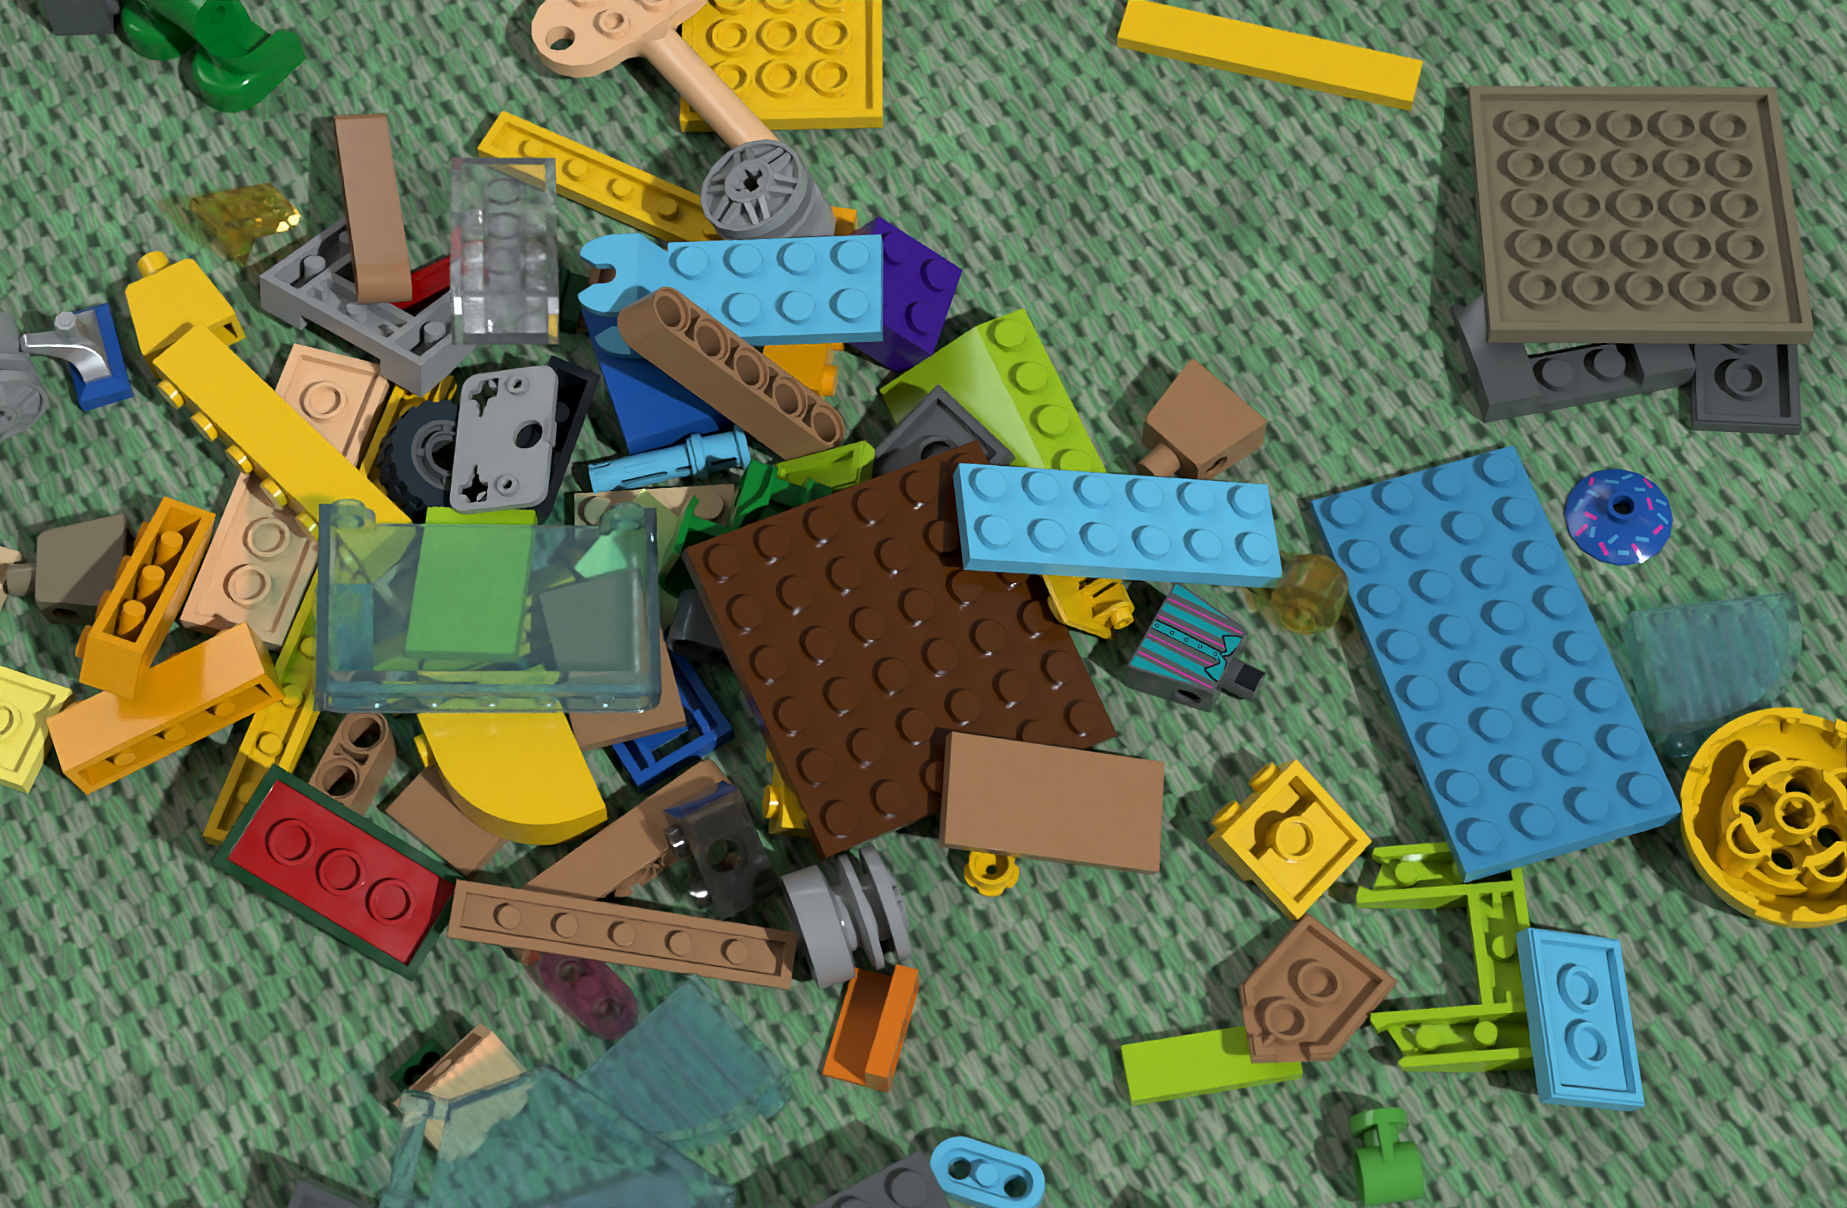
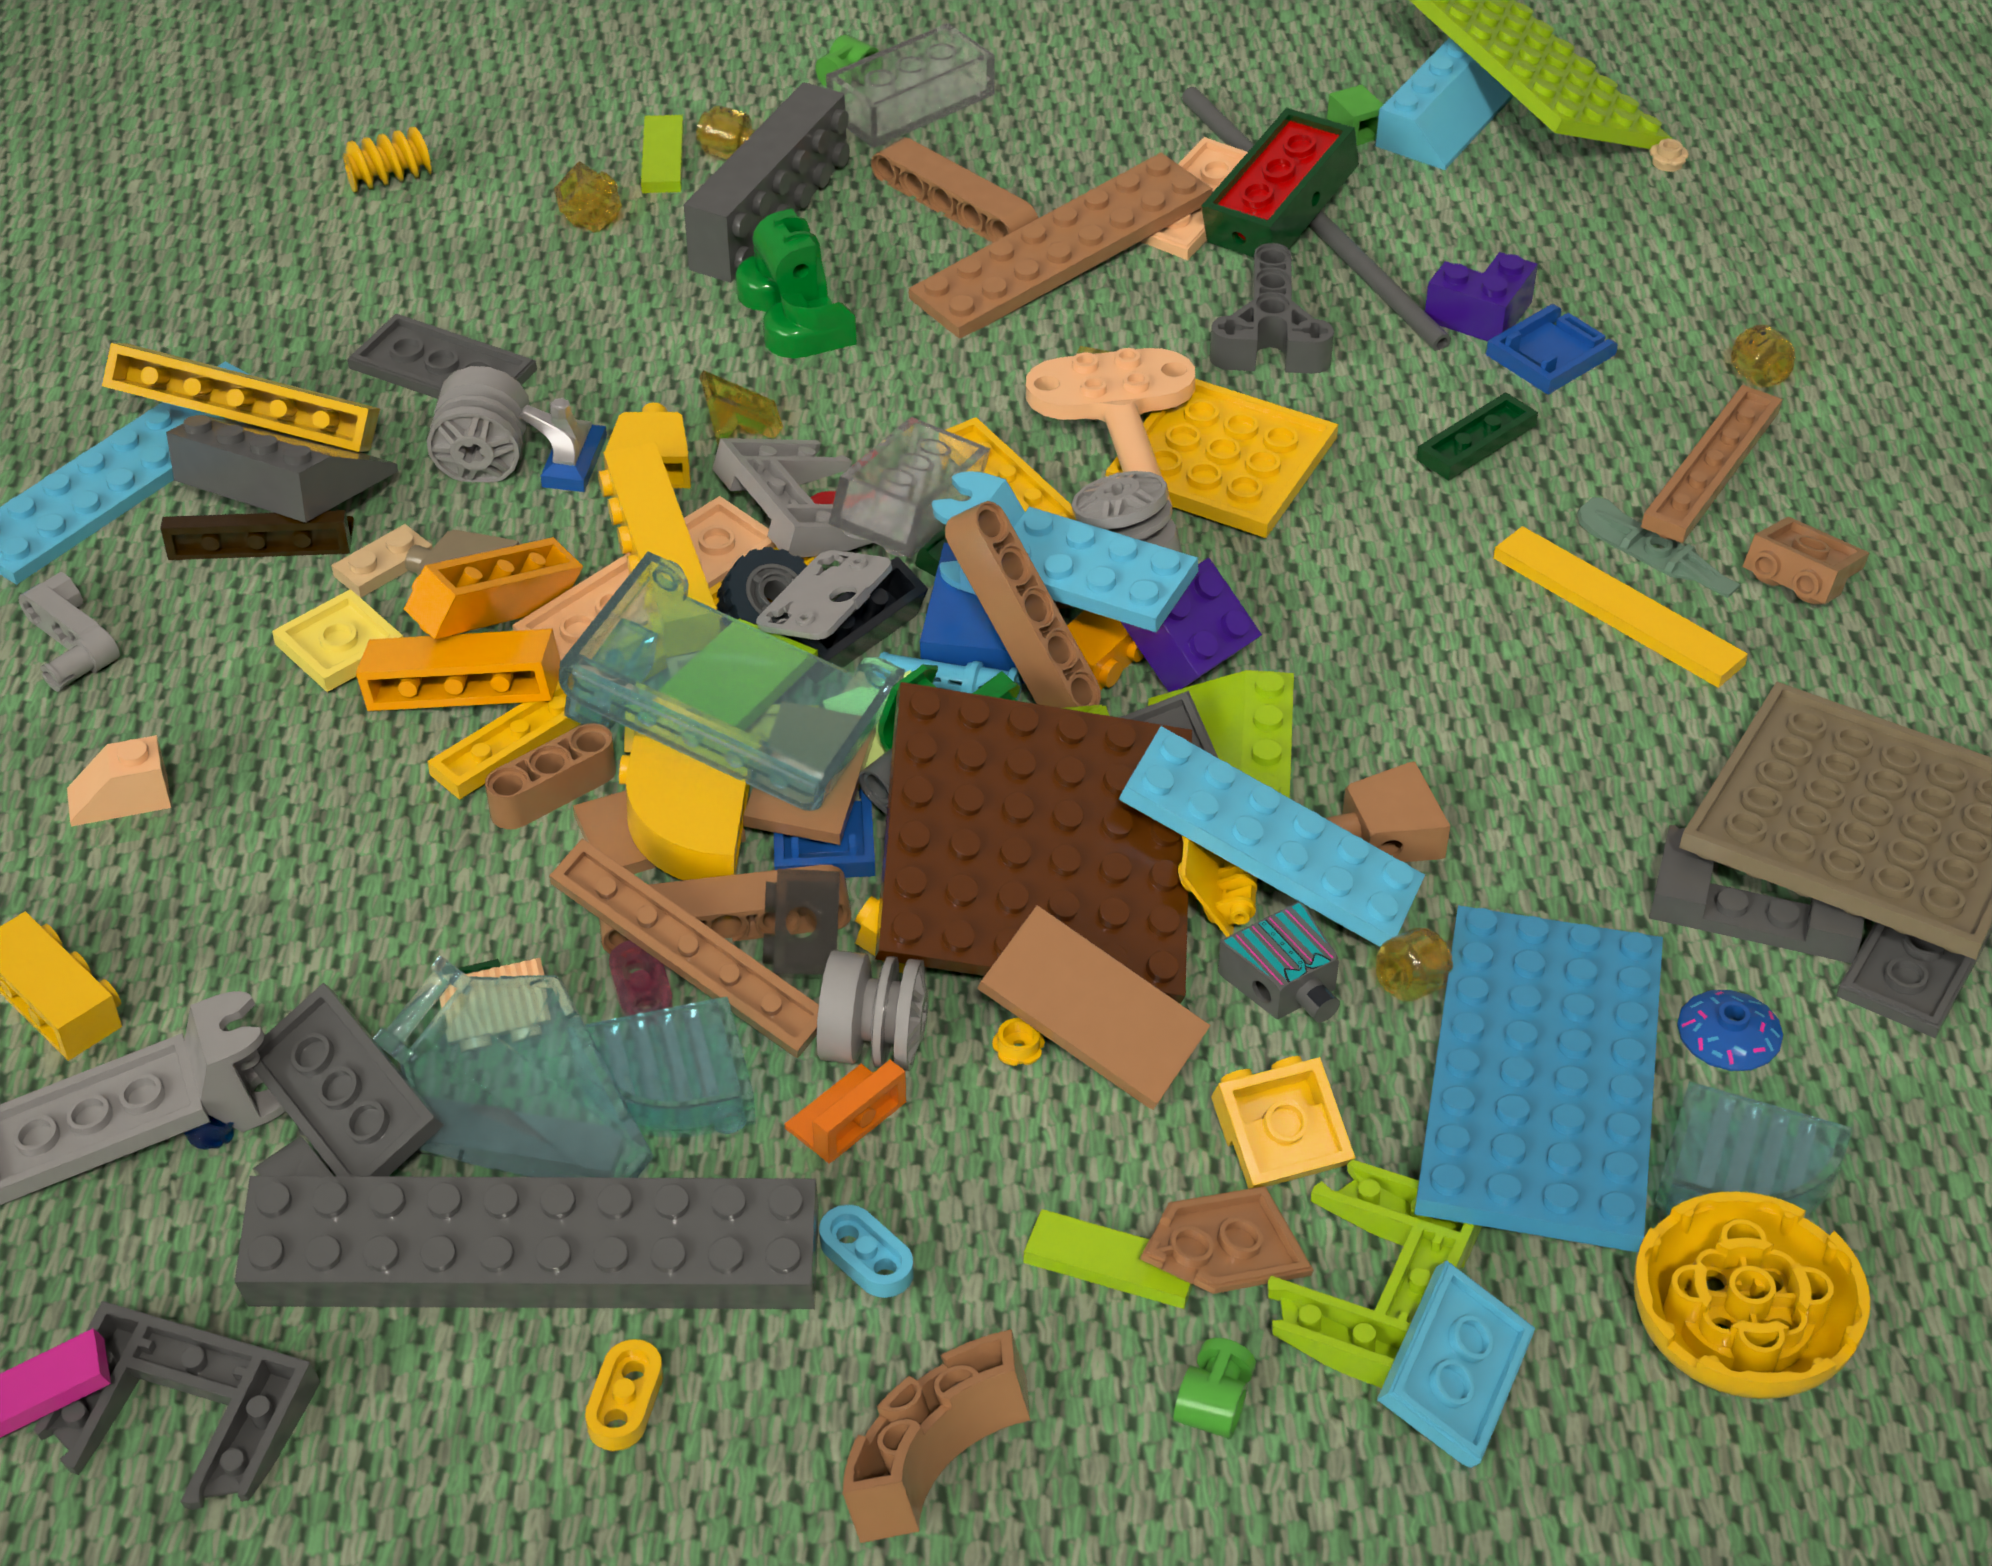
camera: 25 degrees right, 20 degrees down
red brick [210,763,469,982] -> none
medium nougat beam [333,112,412,305] -> none

